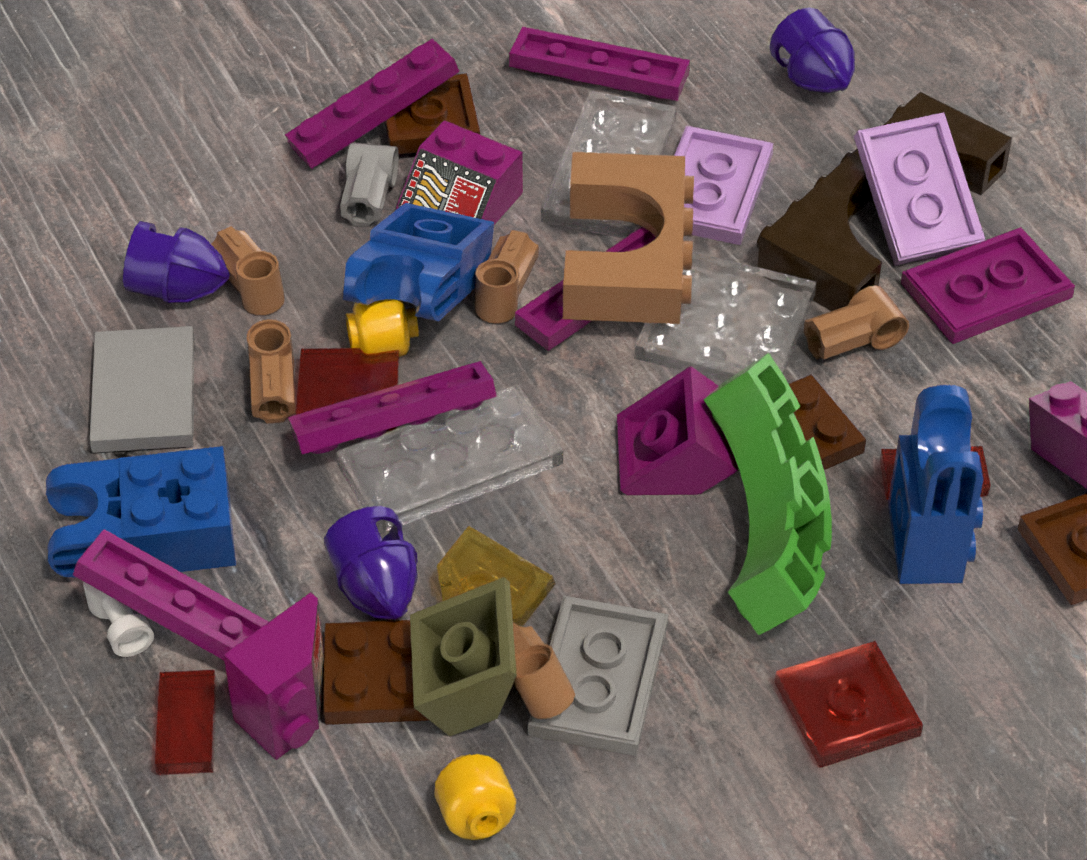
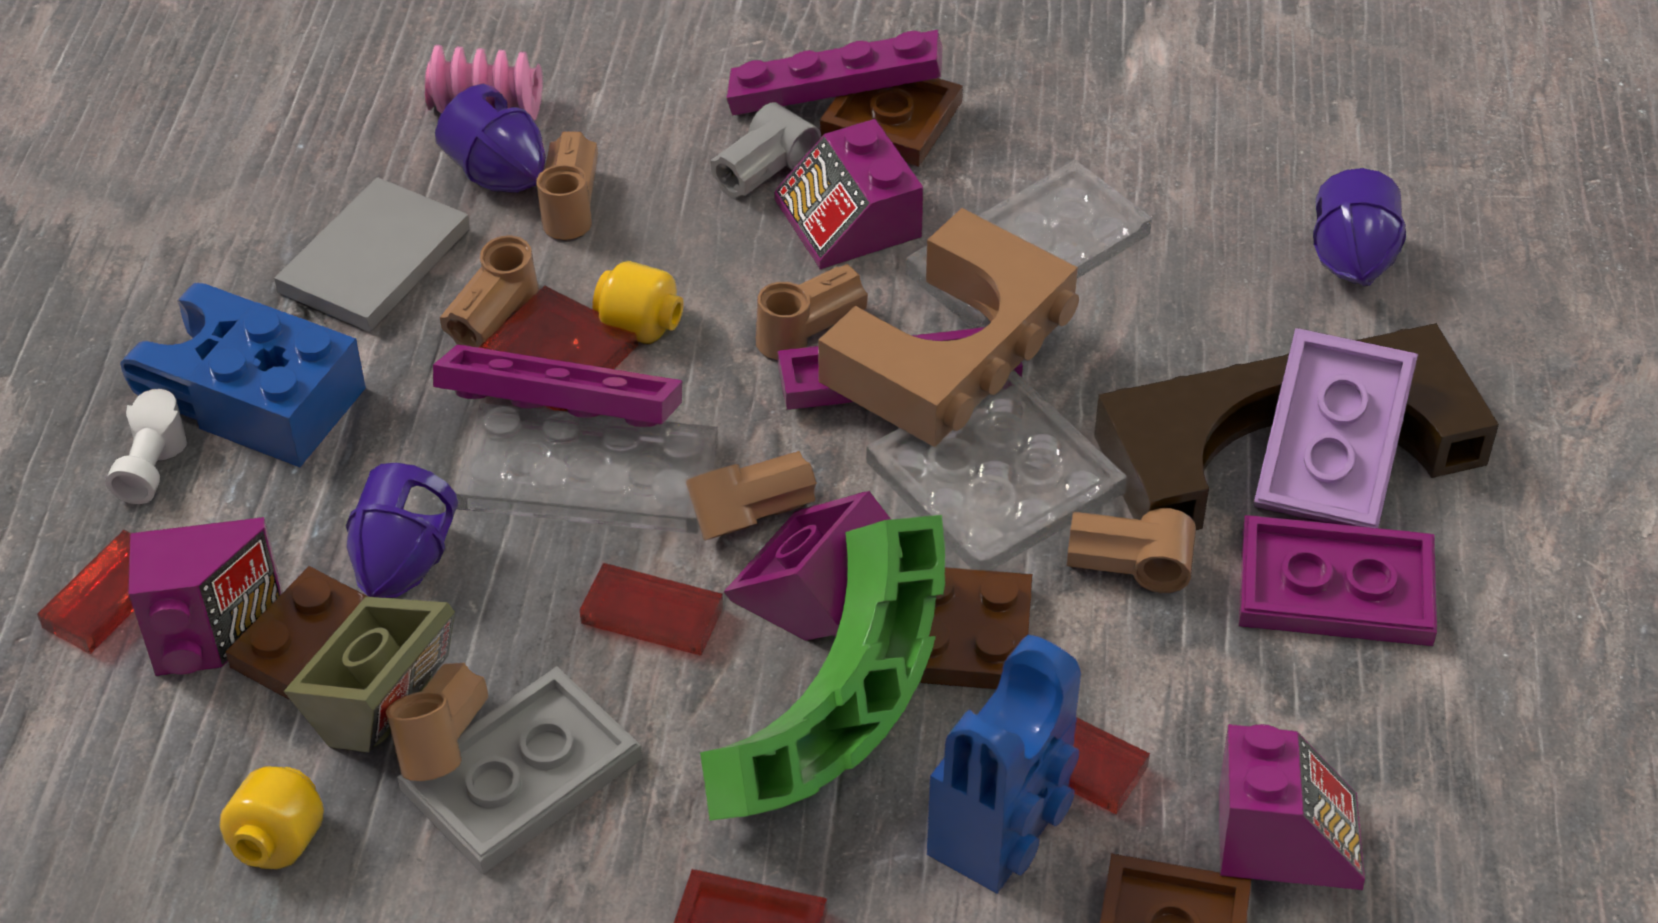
camera: 35 degrees right, 0 degrees up
magenta plate [73,529,269,660] -> none
blue brick [343,203,494,321] -> none
clear yellow plate [437,526,556,626] -> none
magenta plate [509,26,690,101] -> none
lavender tile [674,126,774,245] -> none
none -> bright pink piece [425,45,543,120]
none -> clear red tile [579,563,723,656]
none -> medium nougat piece [685,451,817,541]

